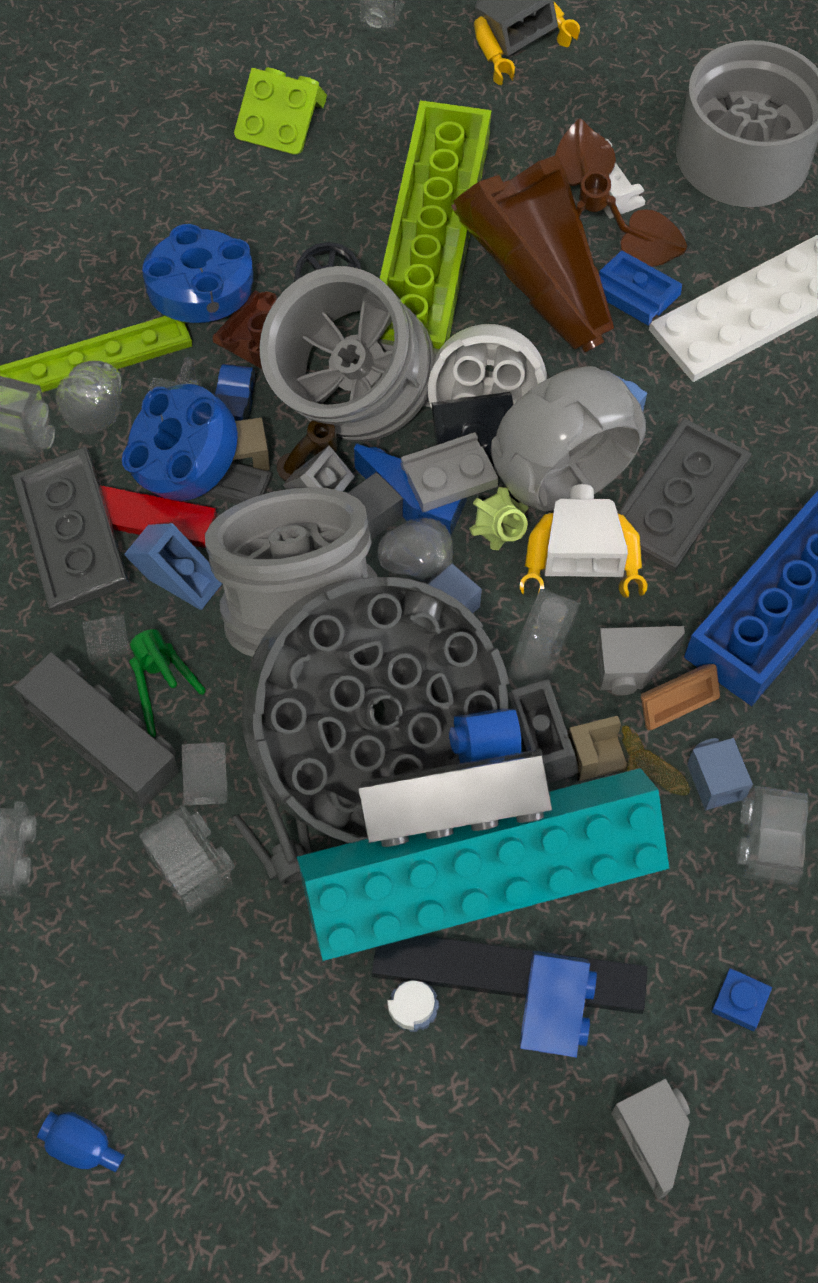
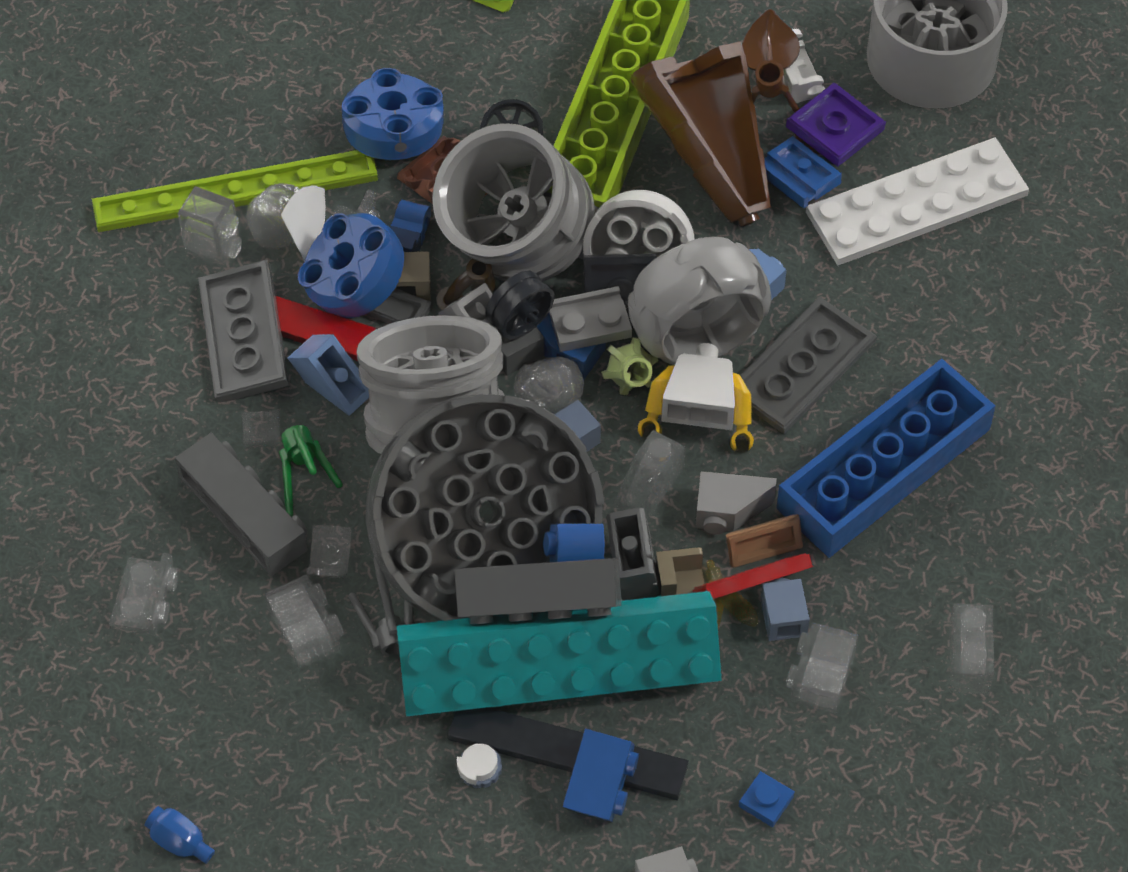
camera: 10 degrees right, 5 degrees down
none -> white sticker [281,185,326,261]
none -> black wheel [485,270,555,340]
none -> red tile [692,553,813,599]
none -> dark purple tile [786,83,886,167]

